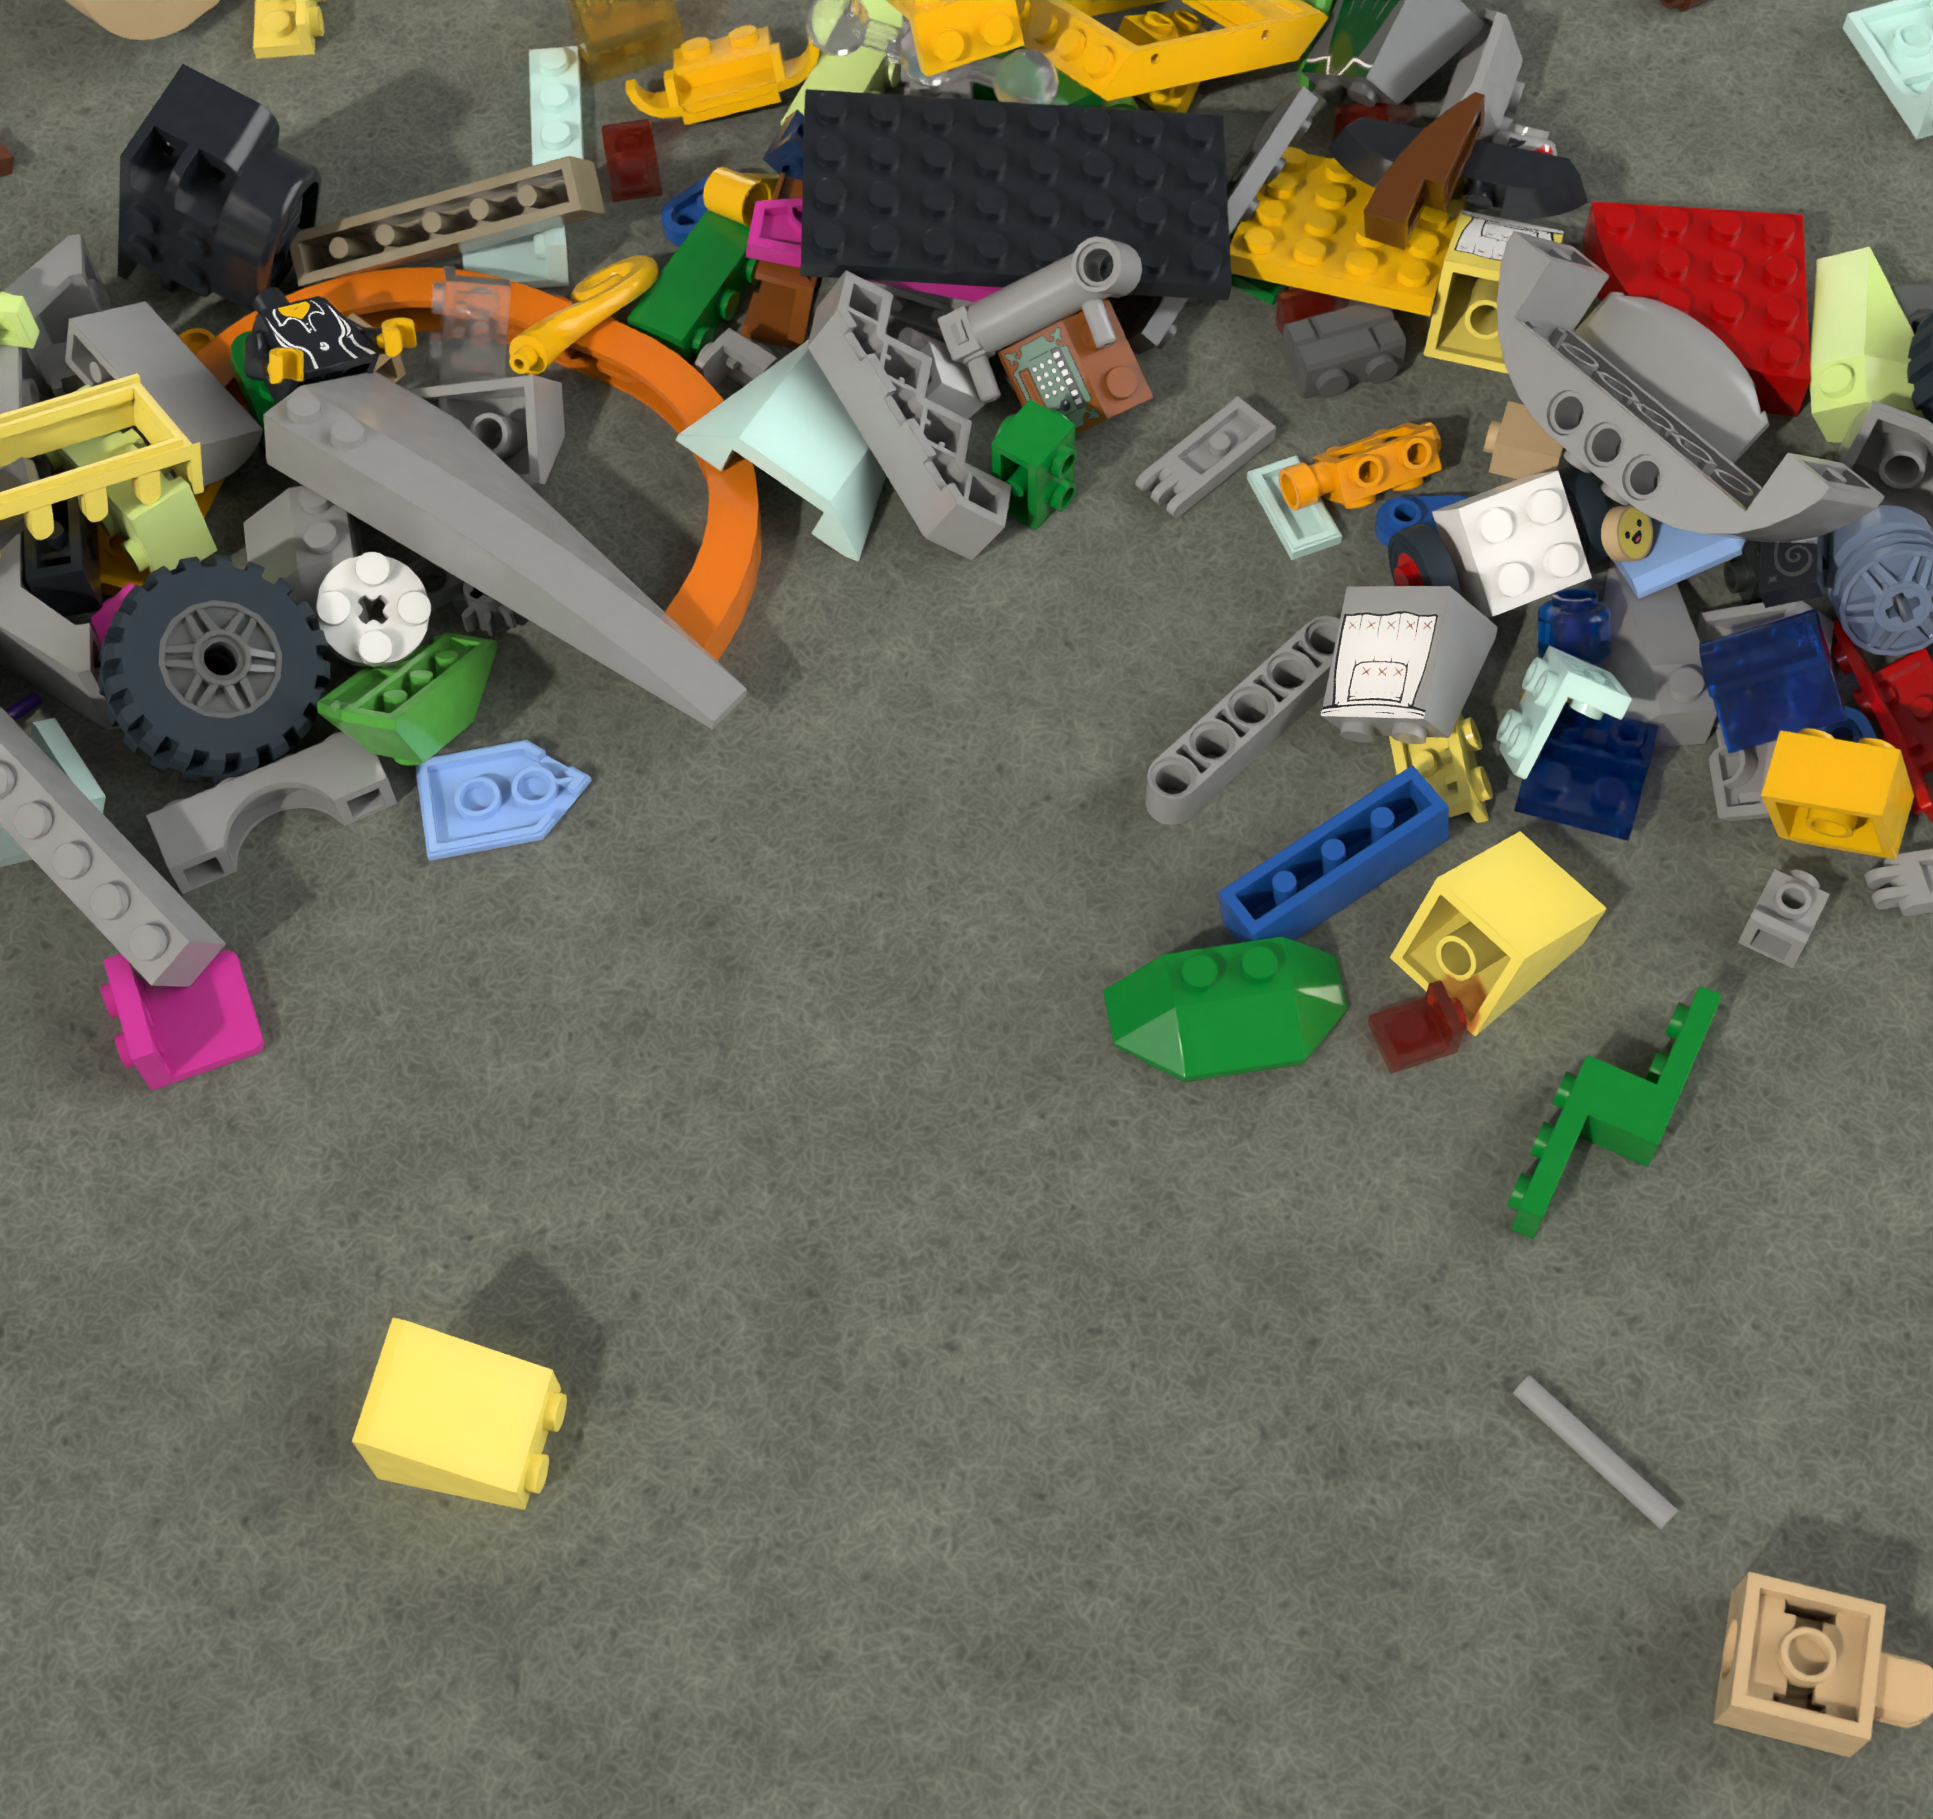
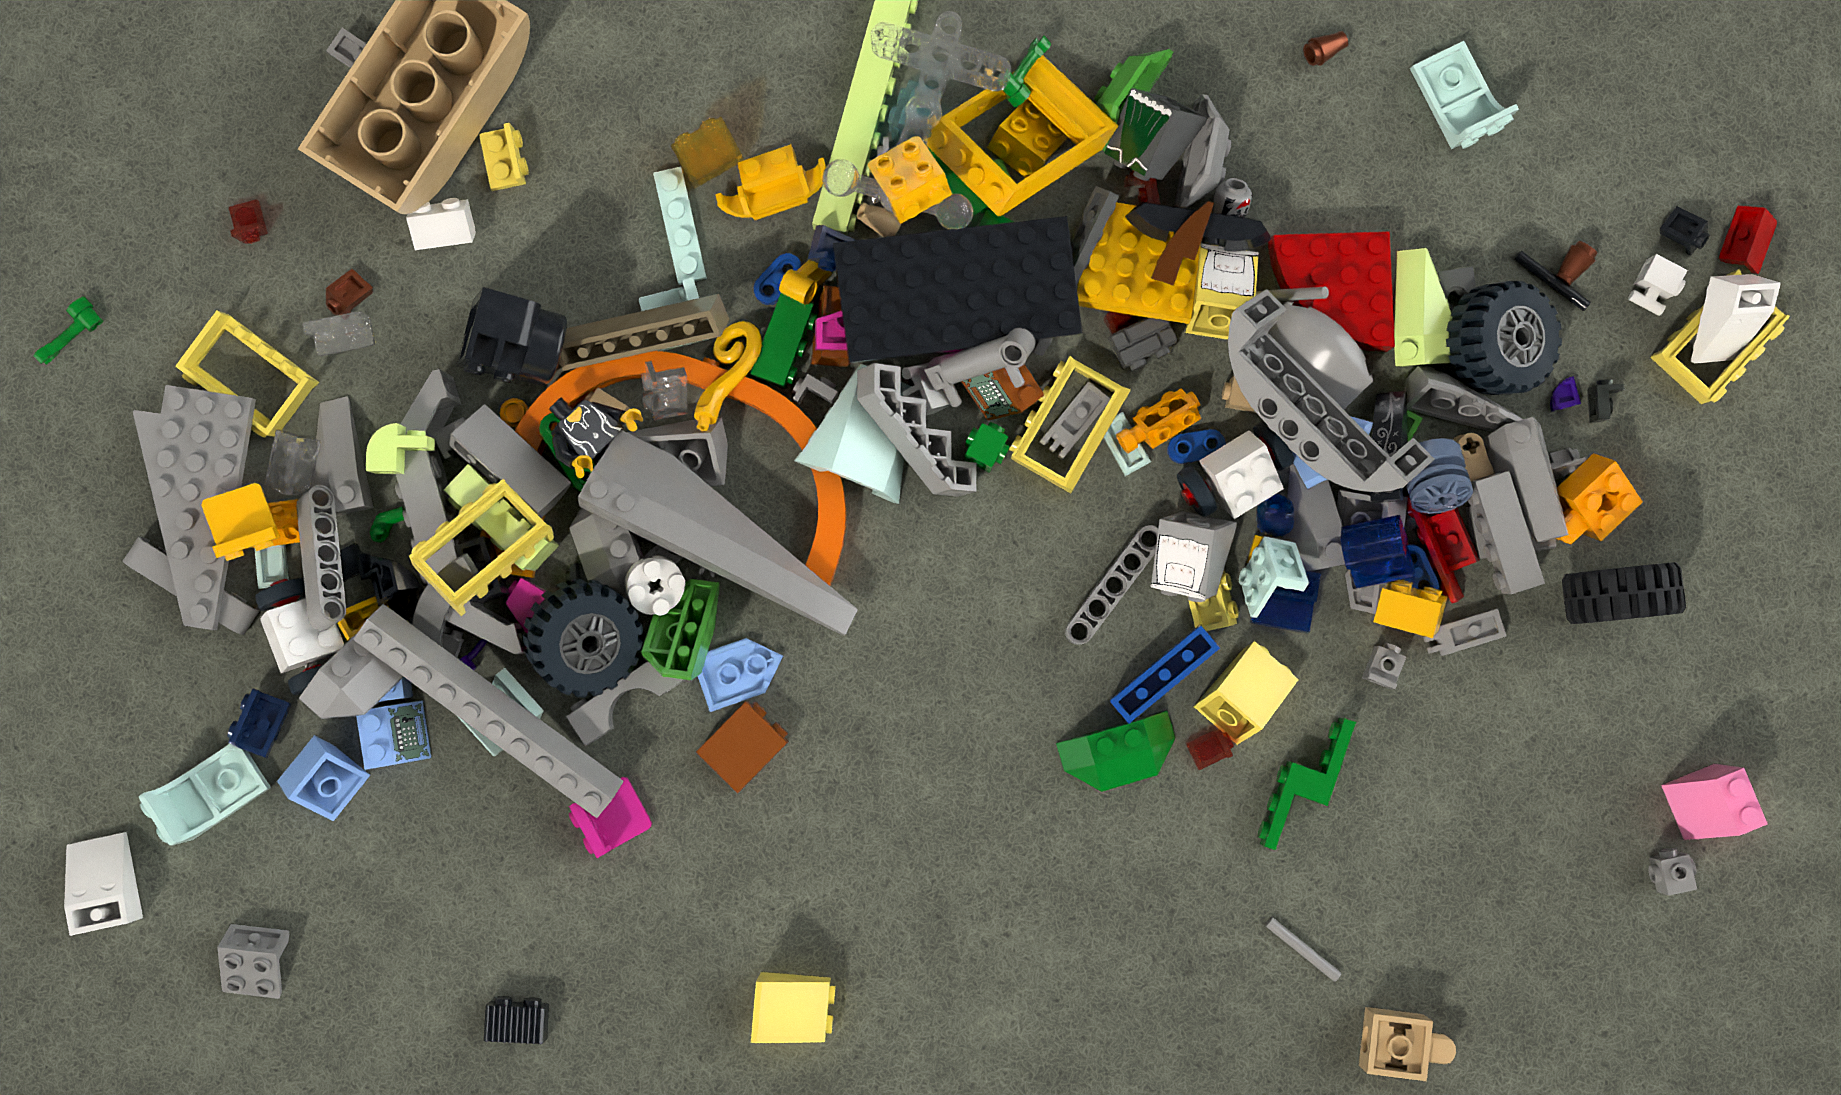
camera: 10 degrees left, 25 degrees up
clear red bracket [601,119,663,202] -> none
tile [1601,505,1653,562] -> none
none -> white brick [406,198,476,250]
none -> dark orange brick [696,701,789,793]
none -> light yellow window [1009,356,1131,493]
none -> light grey bar [1256,287,1329,301]

